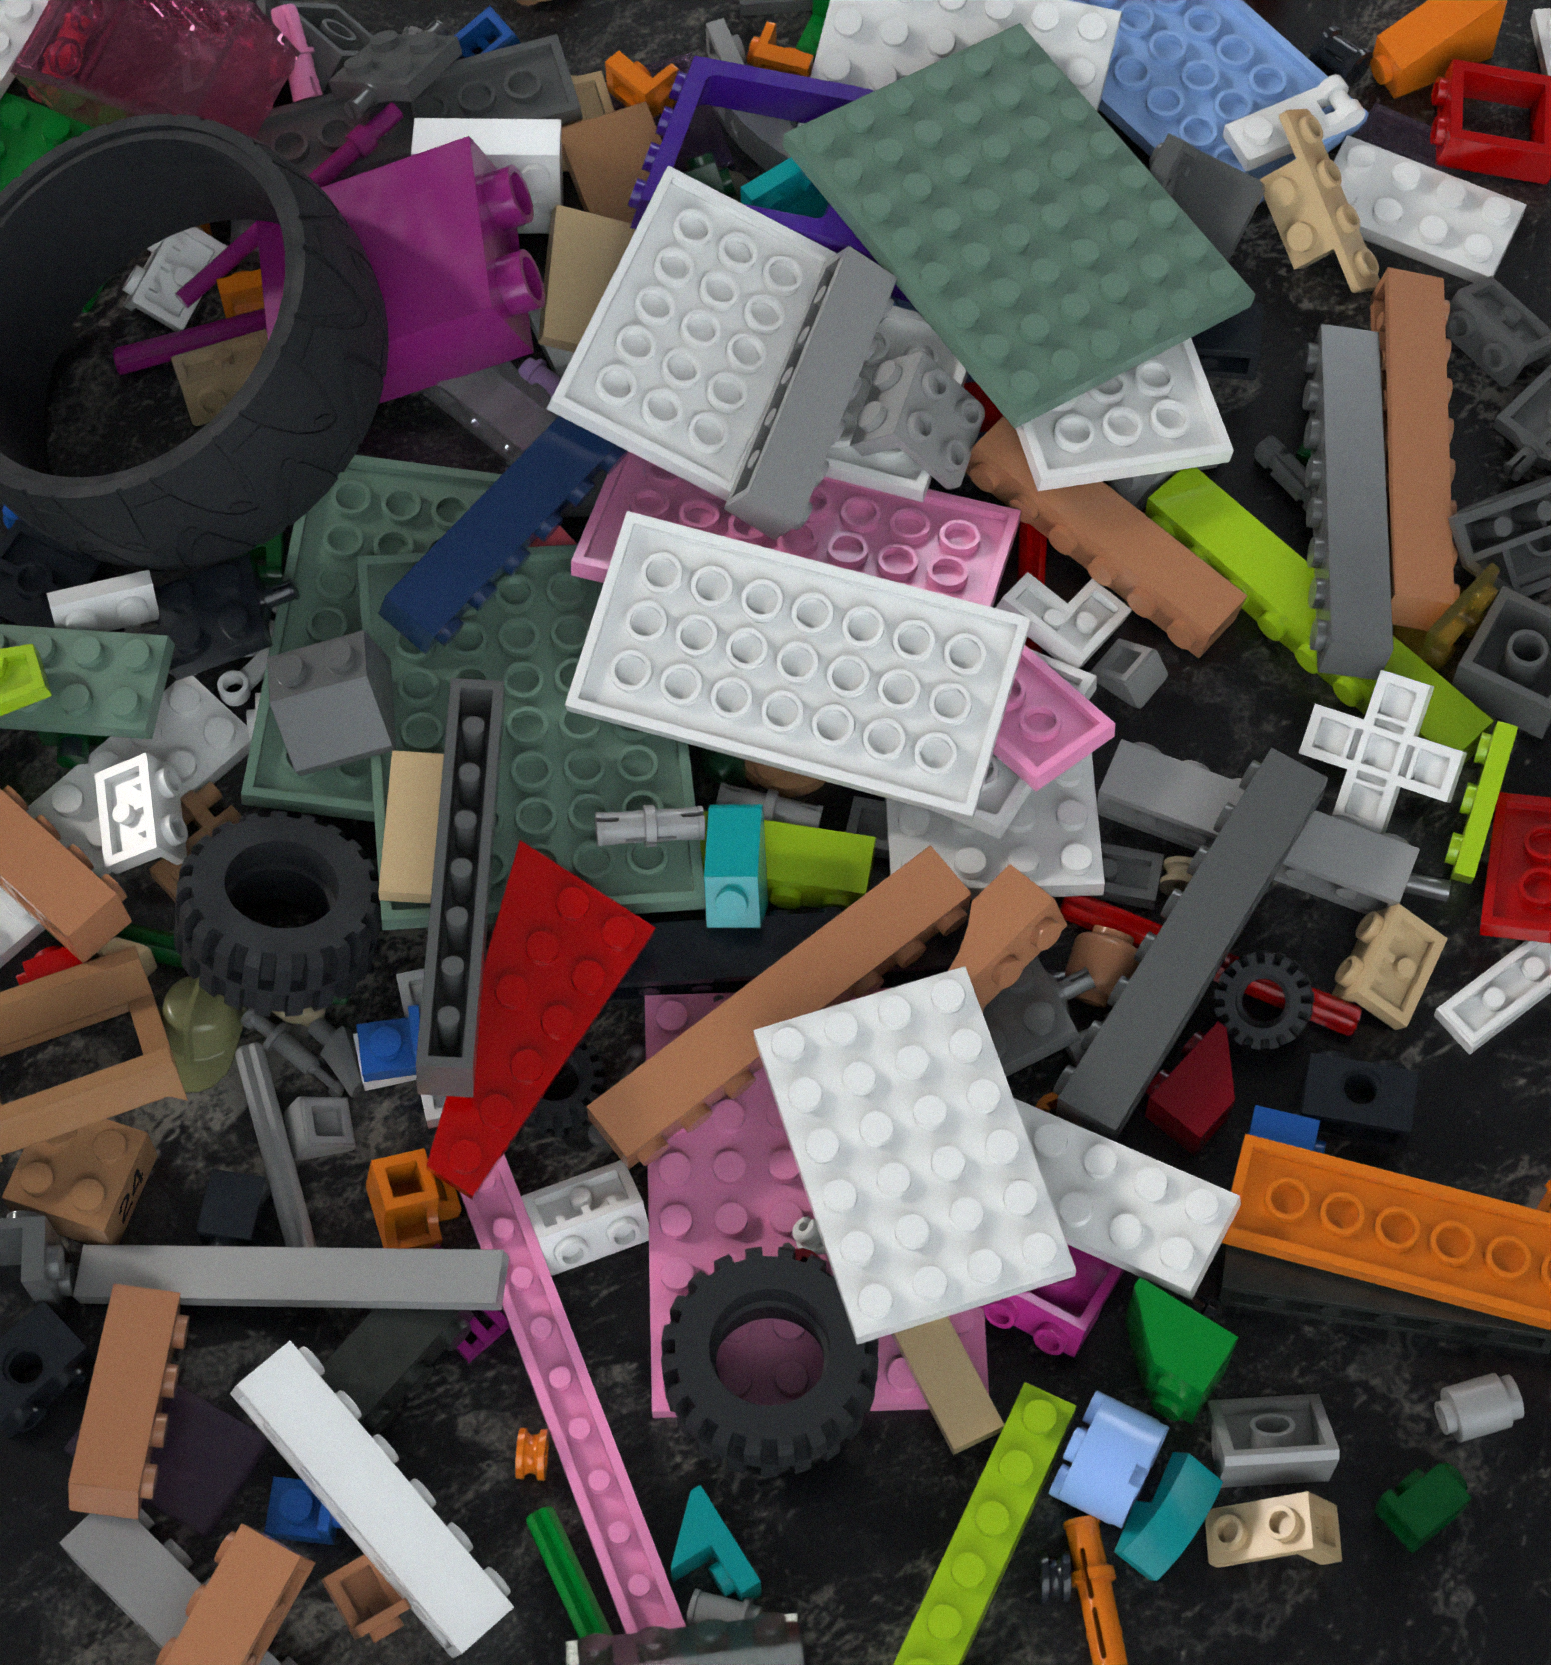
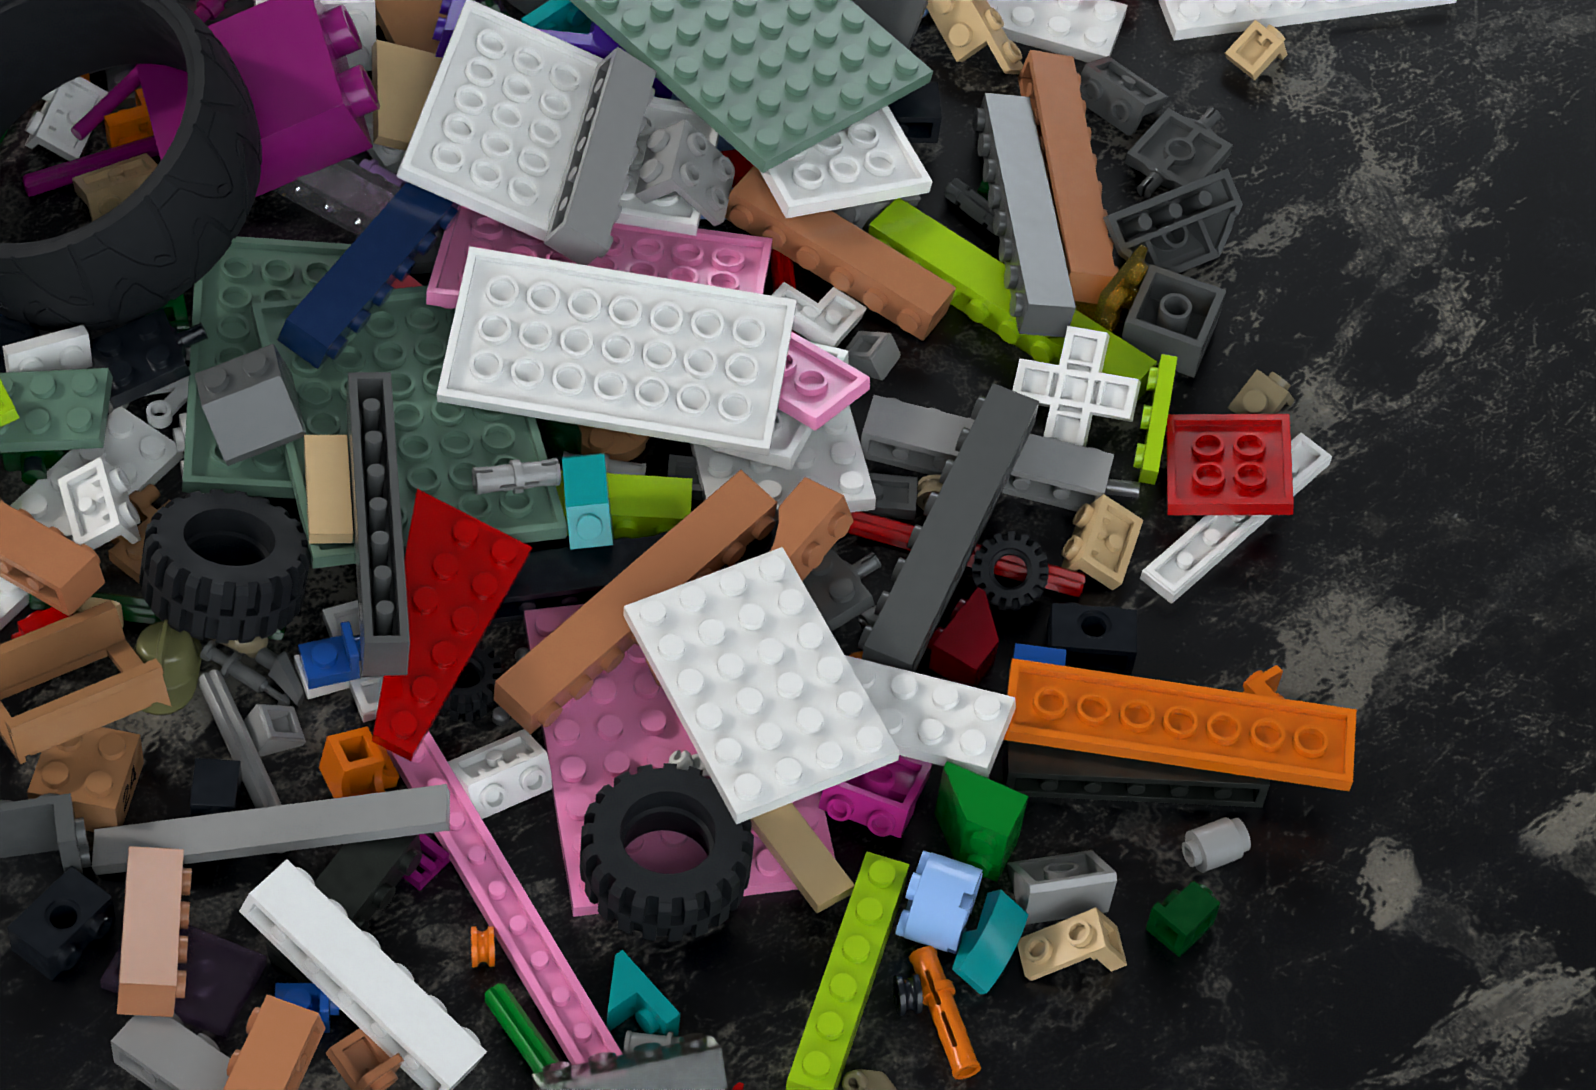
camera: 15 degrees left, 10 degrees down
nougat head [1065,925,1140,1008] -> none

